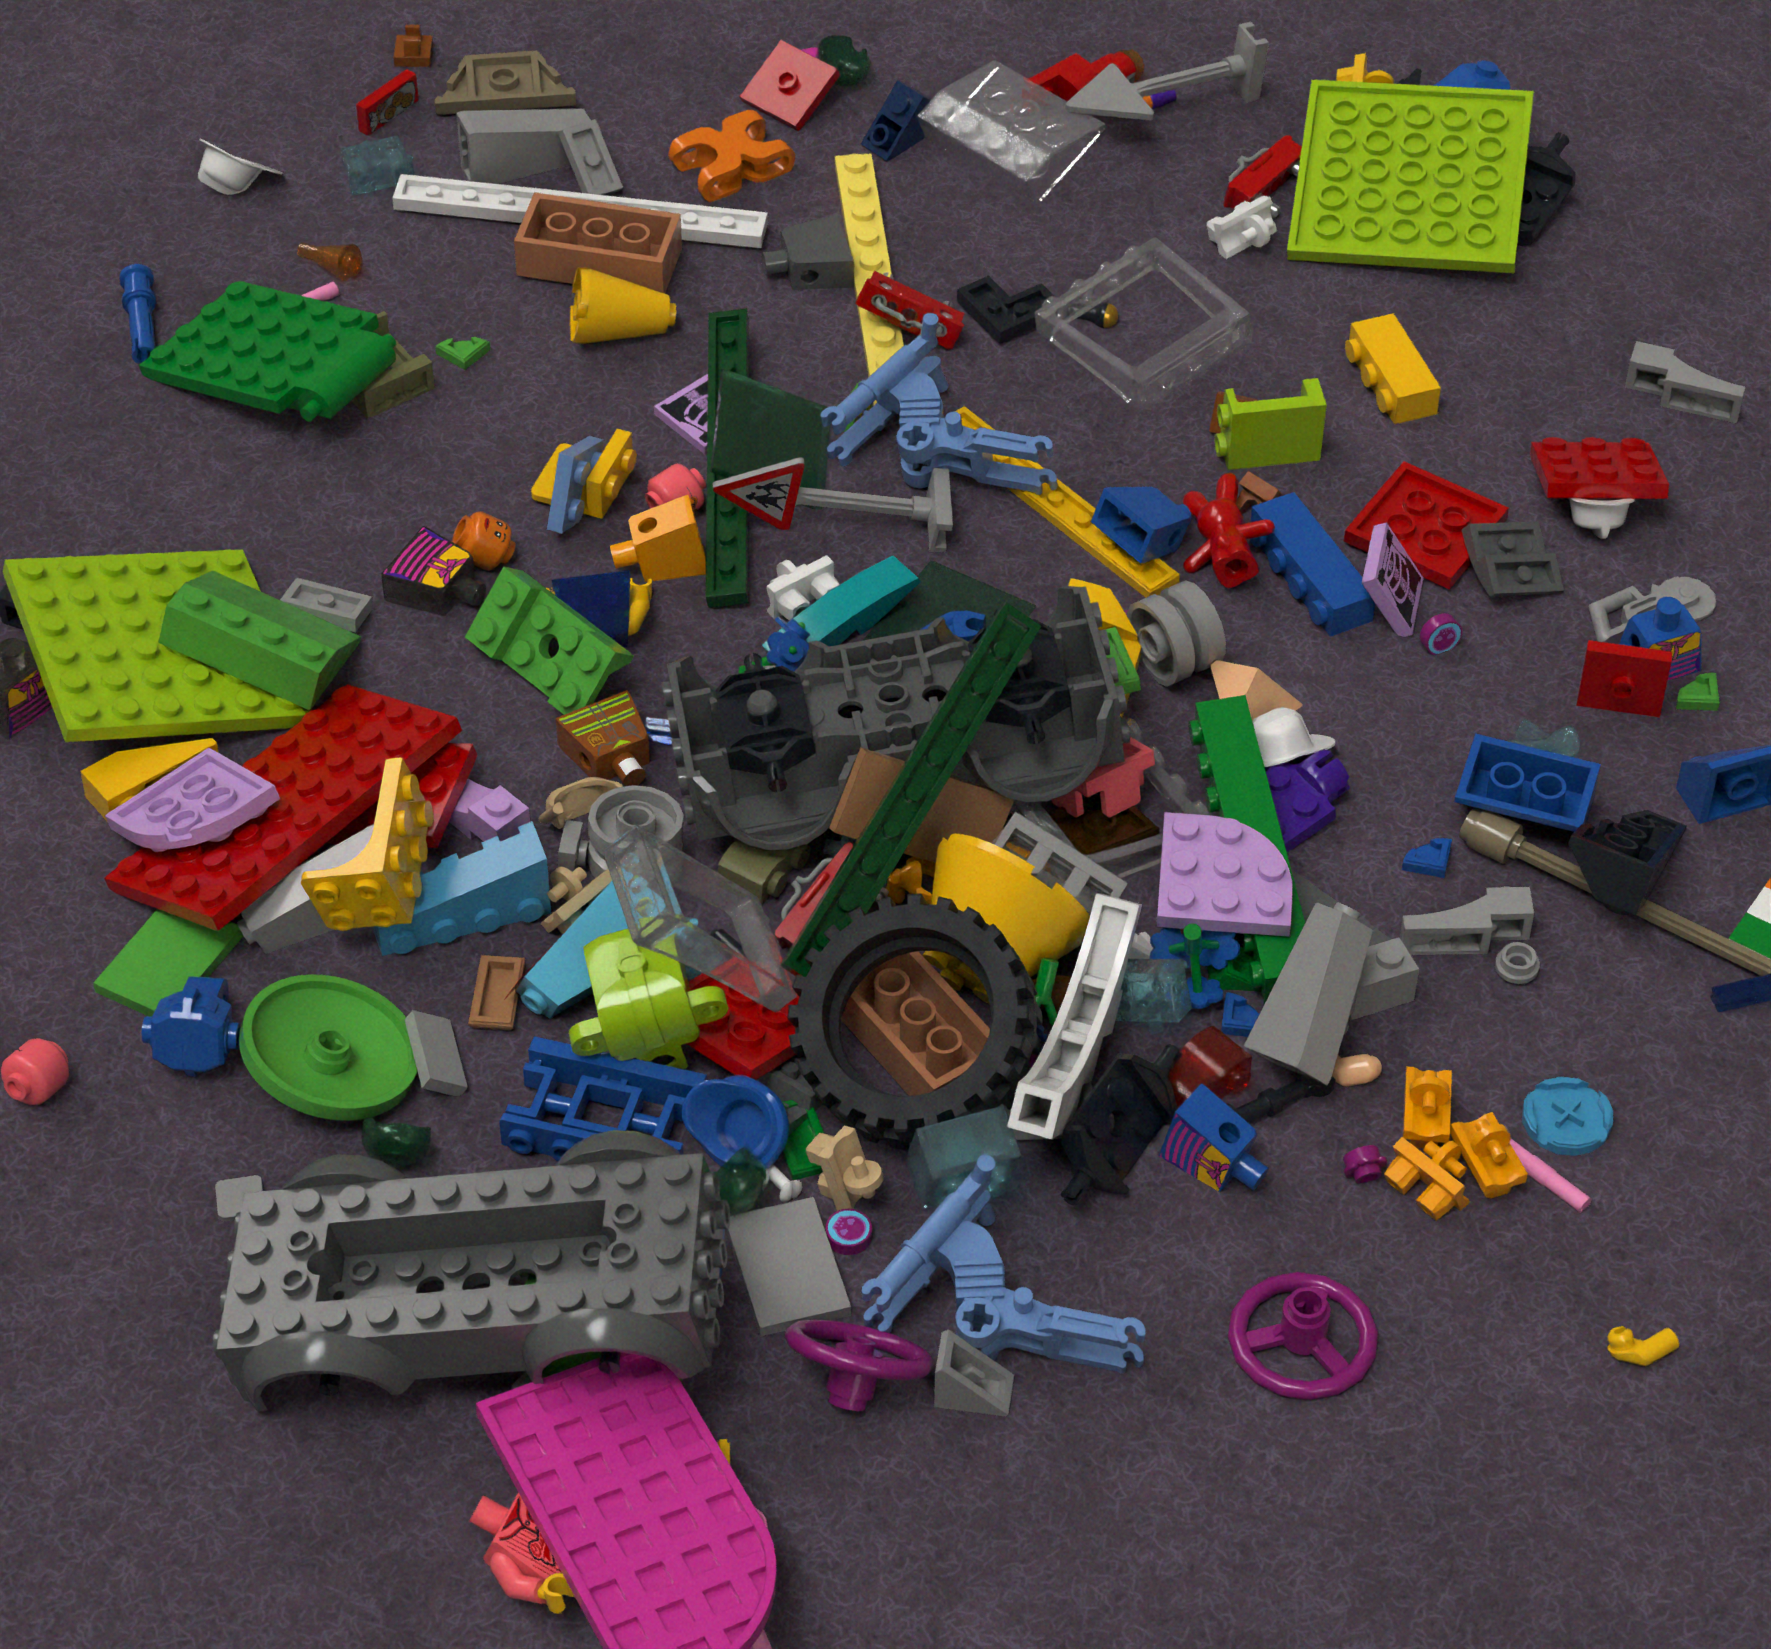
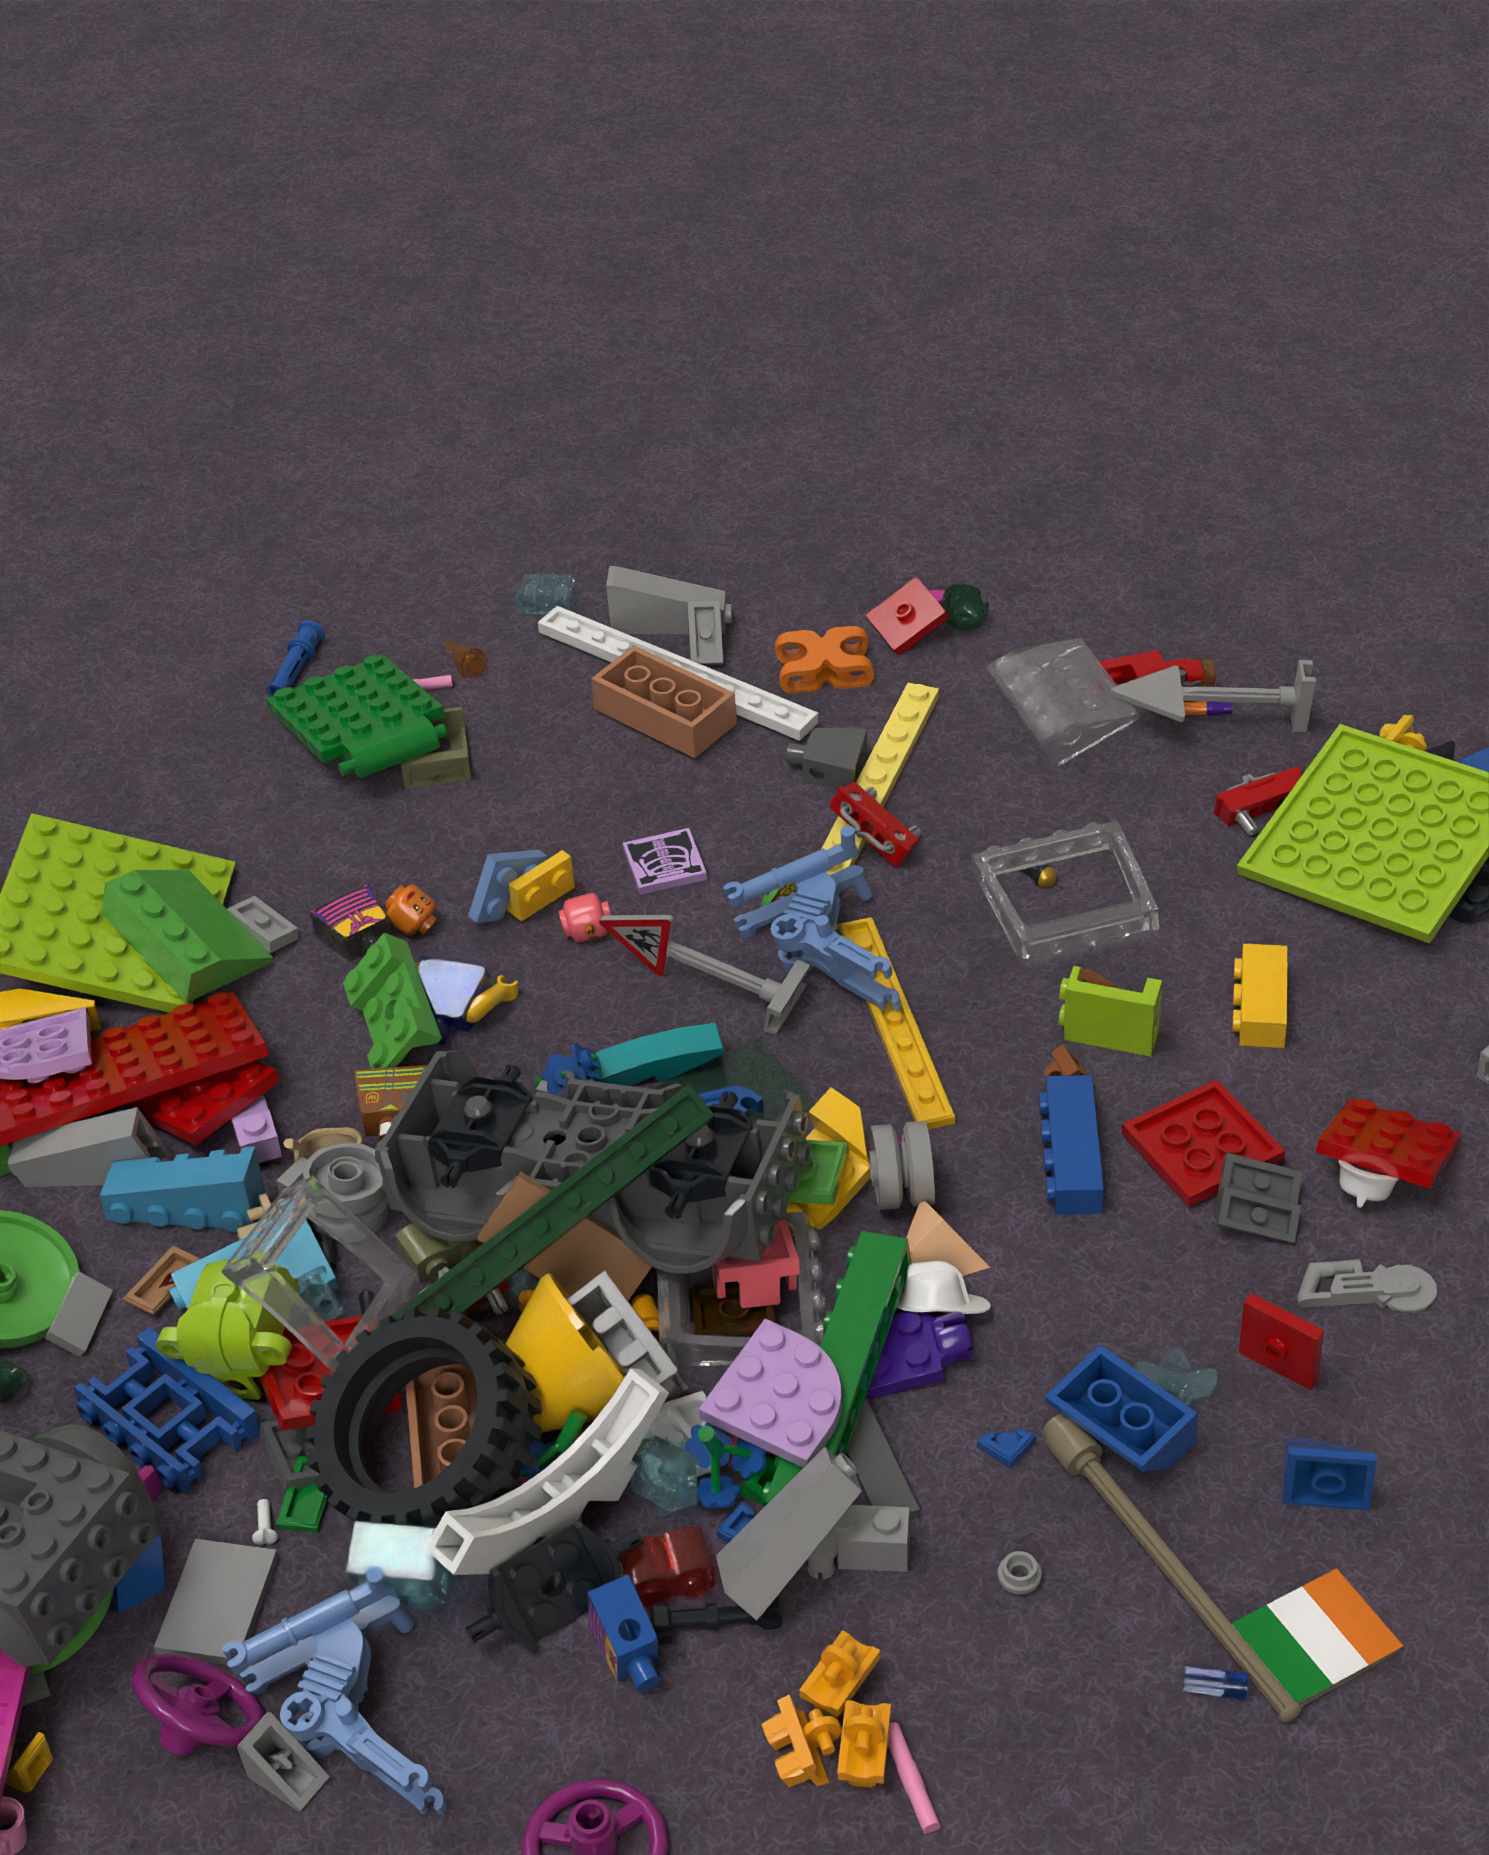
camera: 30 degrees right, 5 degrees down
white piece [198,139,283,195] -> none
yellow bracket [301,758,434,931] -> none
tile [356,69,419,136] -> none
dark orange tile [393,25,433,67] -> none
dark tan wing [435,51,576,115] -> none
bright green tile [435,337,490,370] -> none
yellow cone [569,267,676,344] -> none
light orange torso [610,495,706,582] -> none
blue piece [682,1075,789,1175] -> none
dark green plate [706,308,749,608] -> none
clear green piece [710,369,830,510] -> none
clear green hair [717,1145,769,1216] -> none
white hips [767,555,840,621] -> none
tan hips [806,1125,884,1211] -> none
magenta tile [826,1209,872,1255] -> none
dark blue slope [861,80,945,161] -> none
black plate [957,276,1063,344] -> none
blue torso [1091,487,1191,563] -> none
red animal [1183,472,1275,588] -> none
white hips [1207,195,1277,259] -> none
light nougat arm [1332,1054,1382,1087] -> none
magenta plate [1343,1145,1387,1184] -> none
lavender tile [1362,522,1423,637] -> none
light grey slope [1400,886,1534,955] -> none
magenta tile [1420,613,1463,655] -> none
dark azure tile [1522,1077,1613,1156] -> none
black wedge [1568,810,1687,915] -> none
blue torso [1619,597,1701,680] -> none
bright green tile [1676,673,1720,711] -> none

